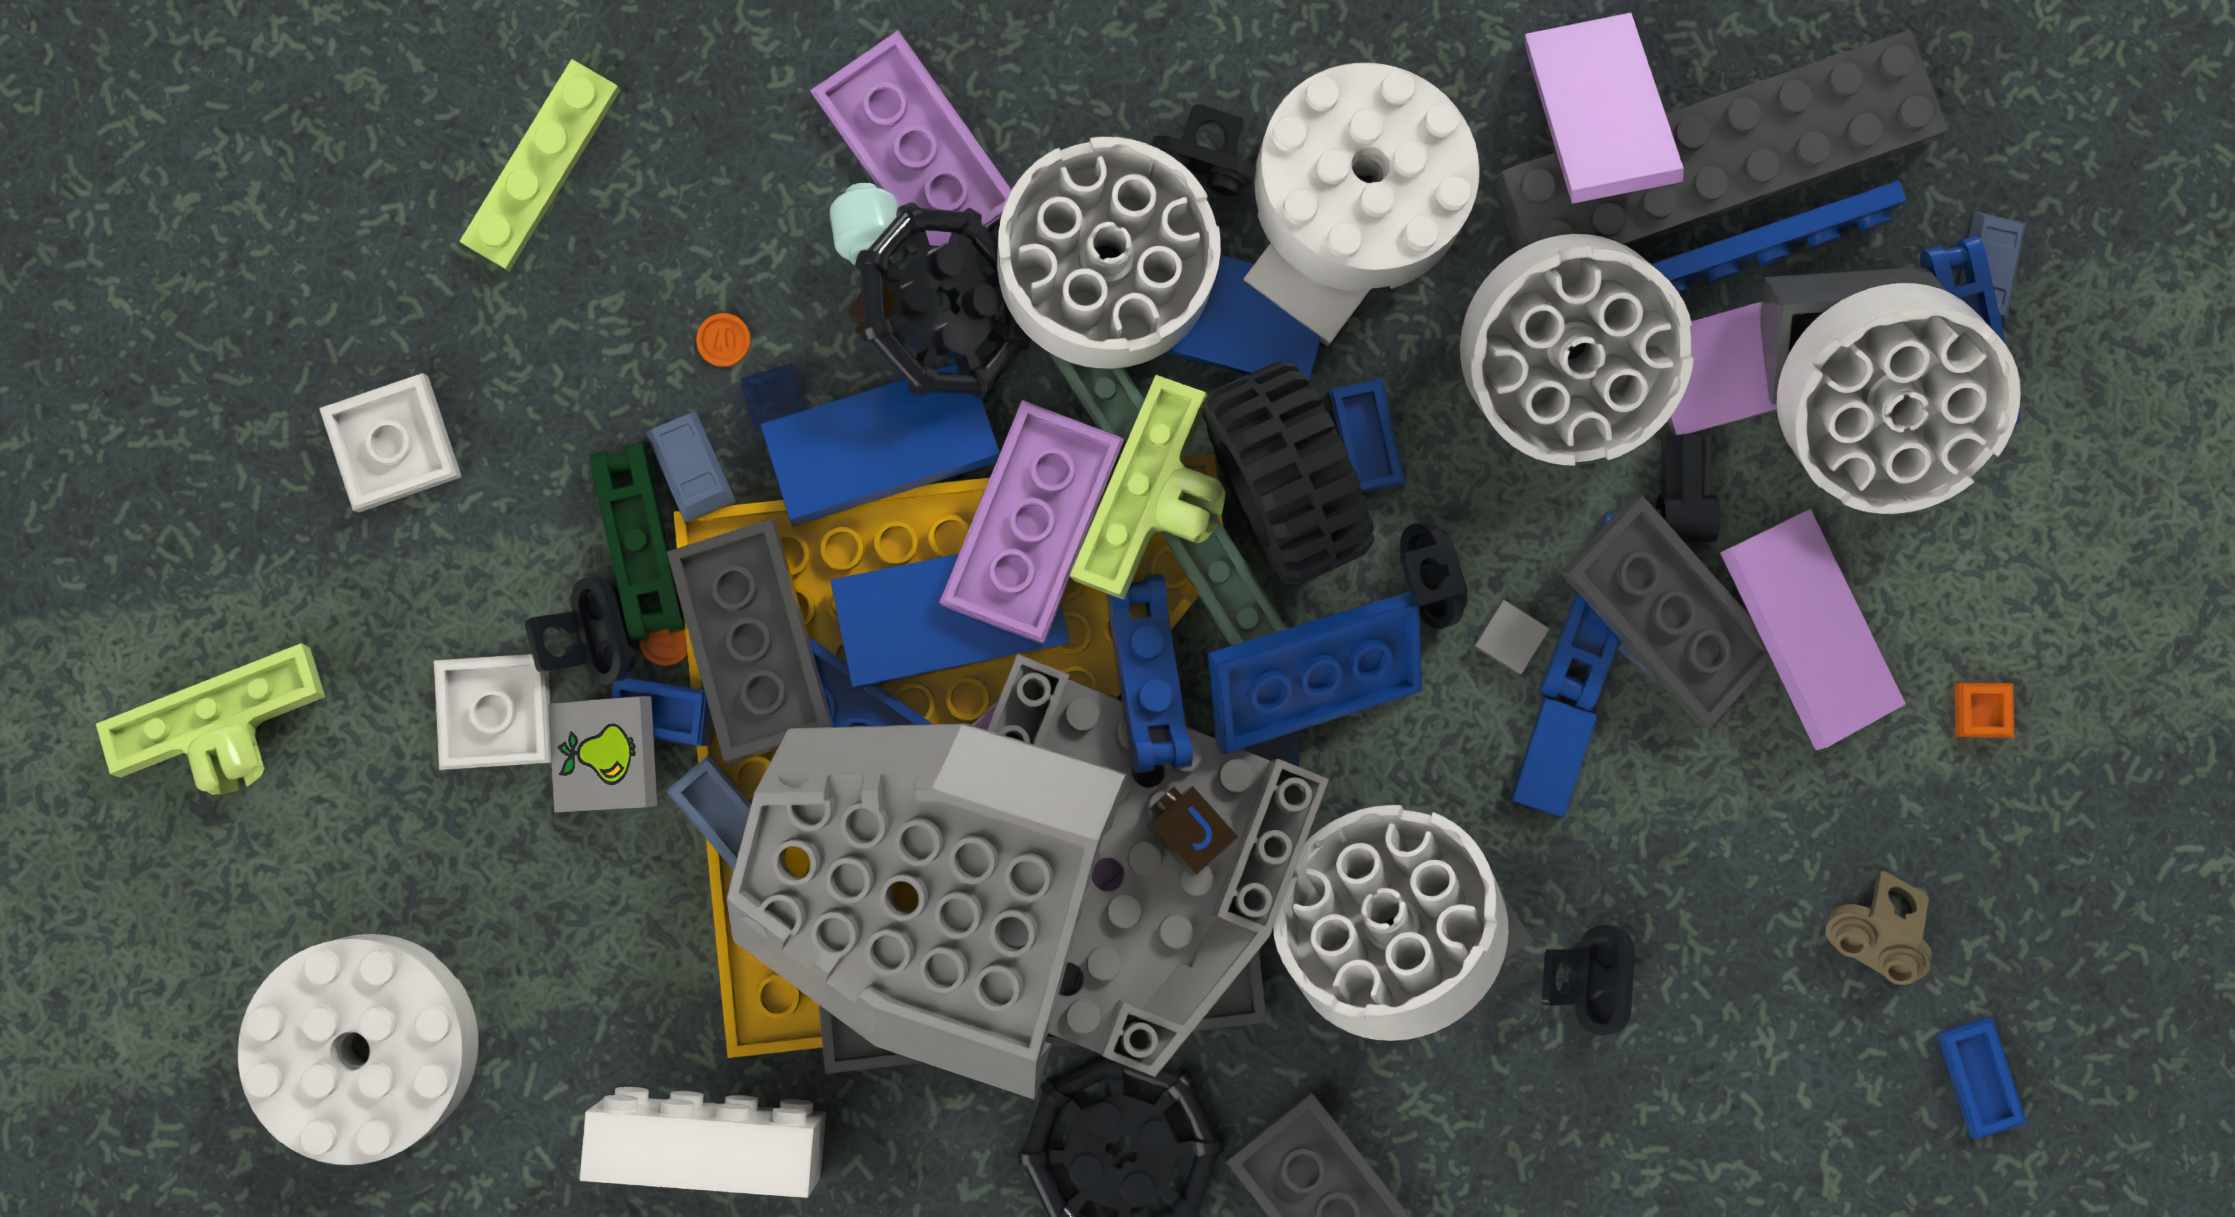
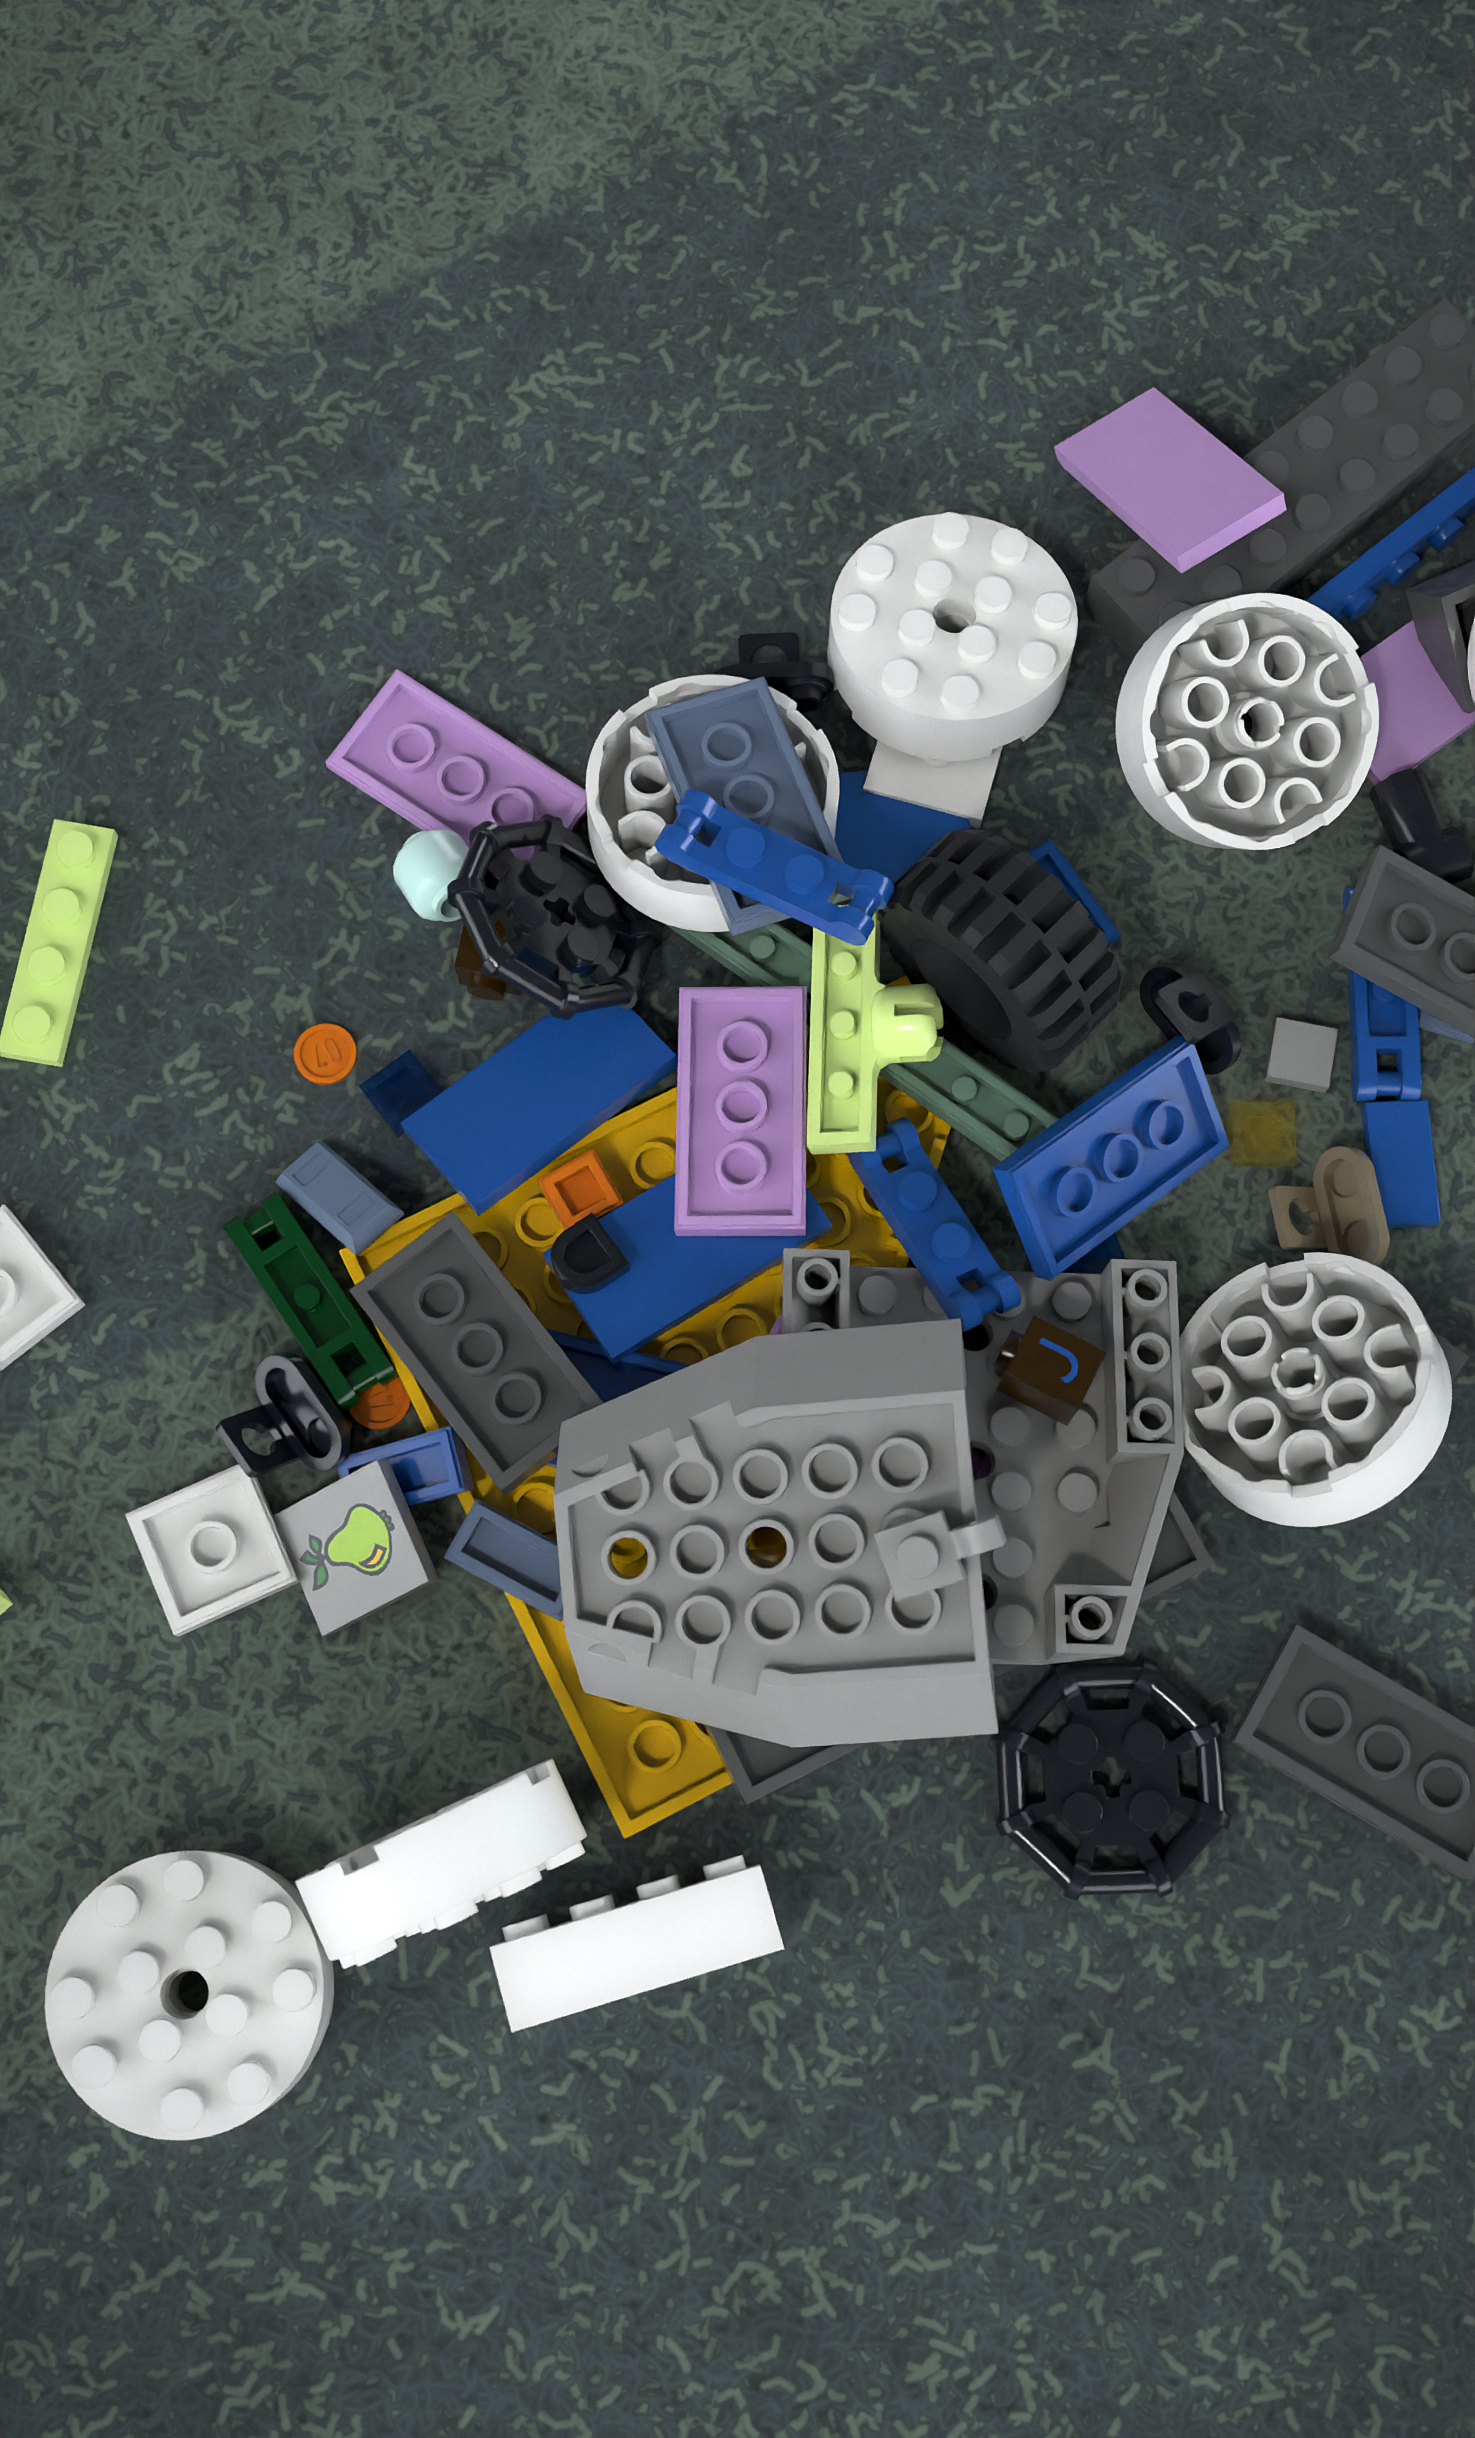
camera: 15 degrees left, 10 degrees down
none -> white brick [295,1758,587,1969]
none -> orange tile [537,1149,624,1231]
none -> black tile [551,1213,630,1294]
none -> sand blue tile [645,676,850,936]
none -> blue plate [654,789,895,946]
none -> light grey plate [873,1509,1006,1602]
none -> clear yellow tile [1228,1101,1297,1168]
none -> dark tan bracket [1268,1146,1390,1266]

